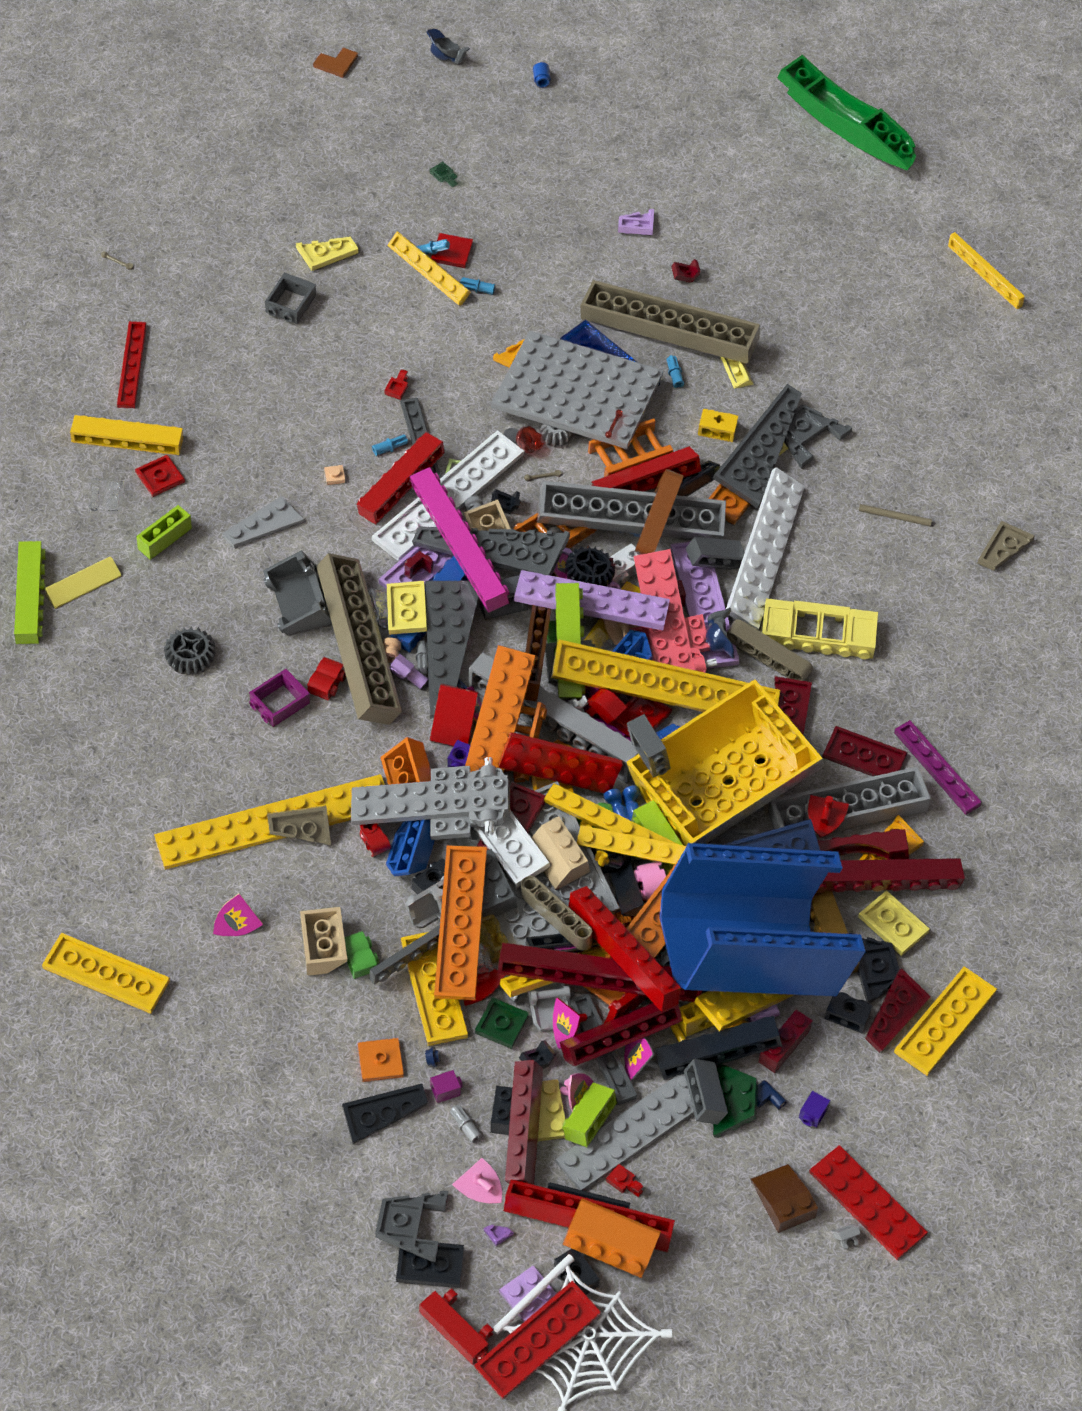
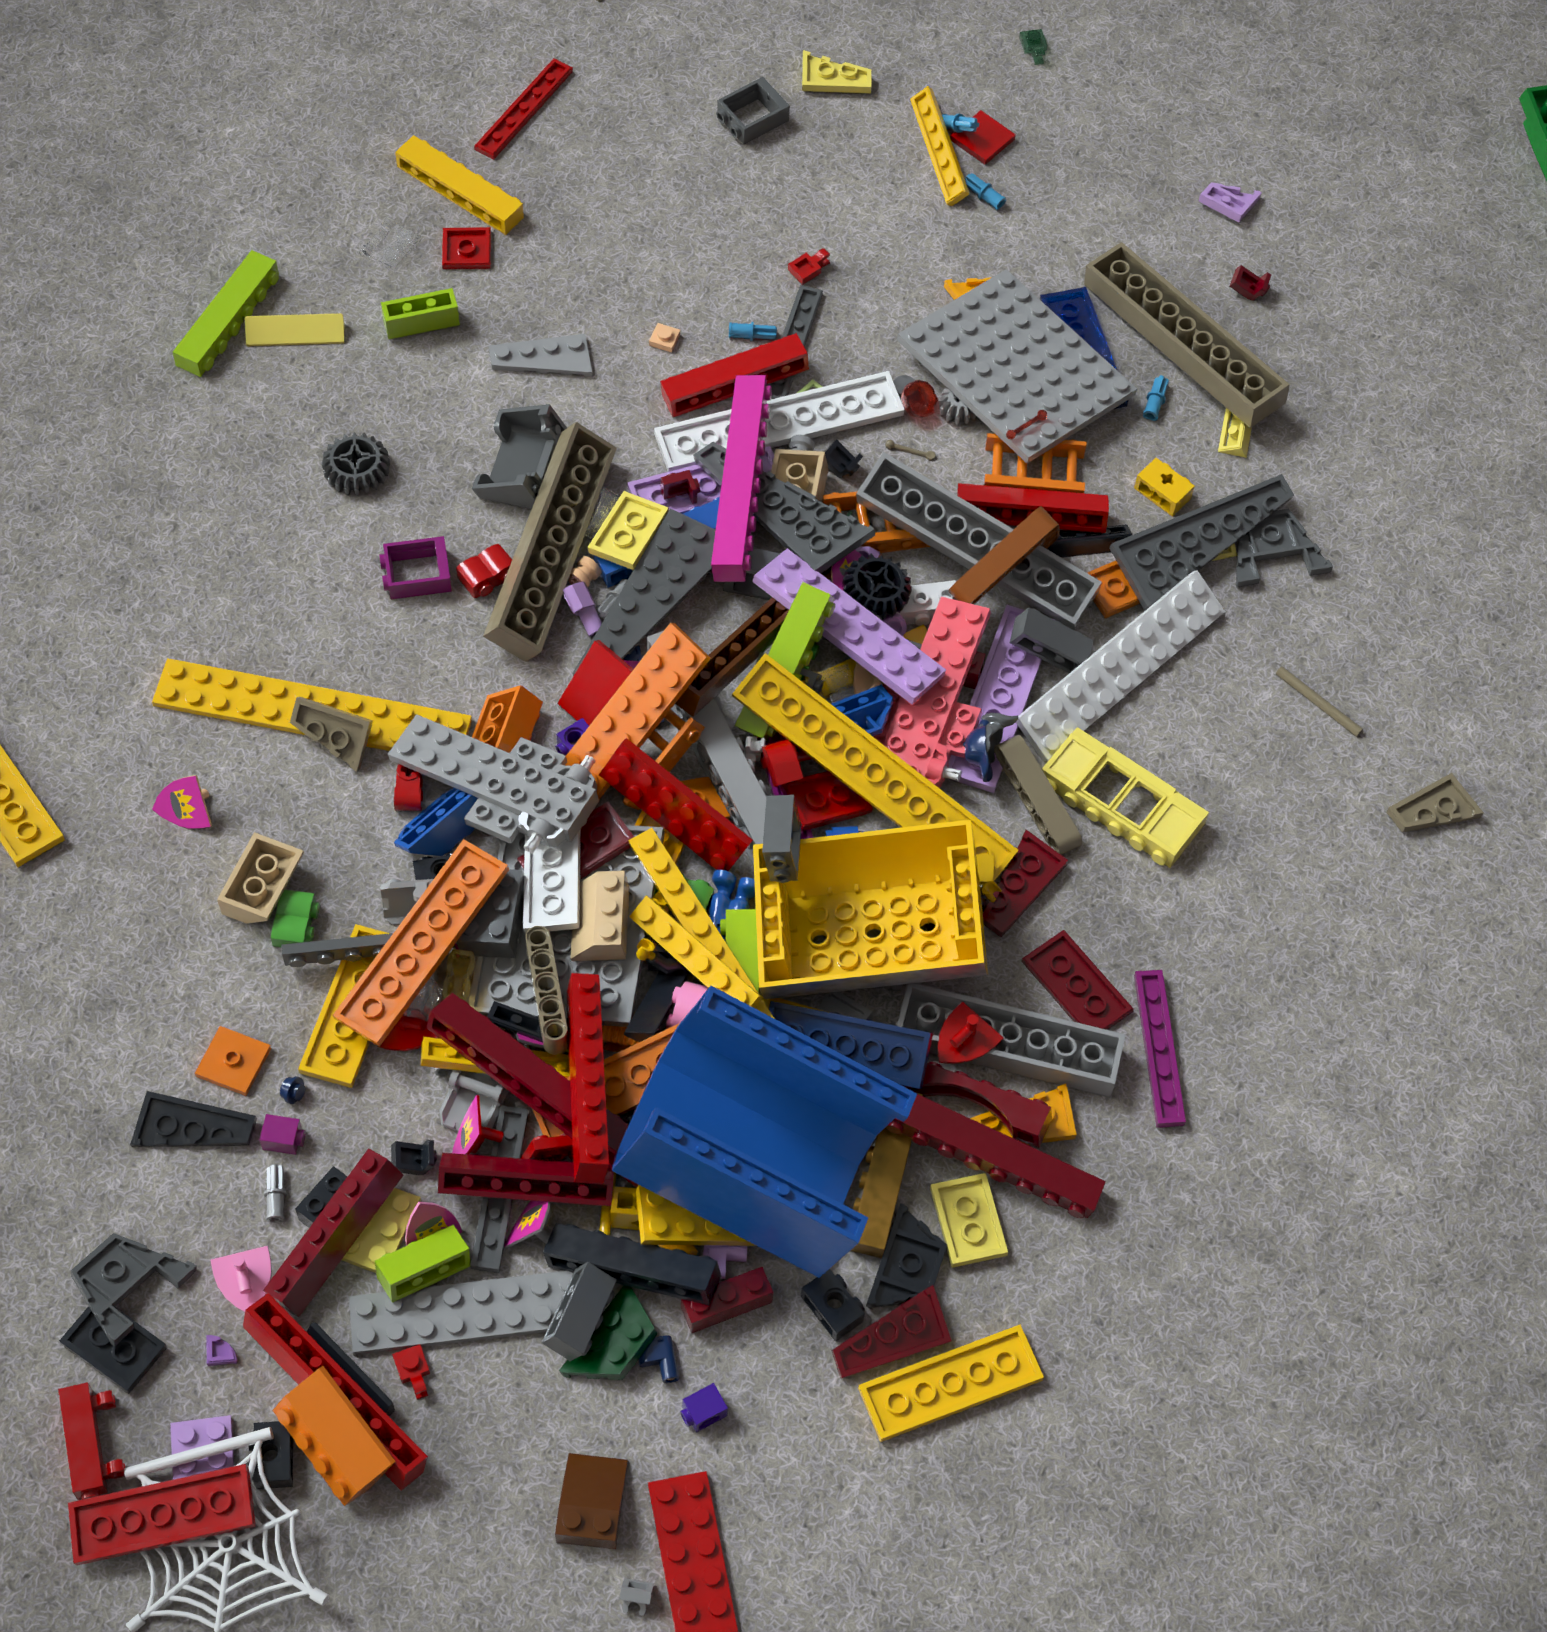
camera: 30 degrees right, 5 degrees up
dark green plate [475,997,529,1049] -> none

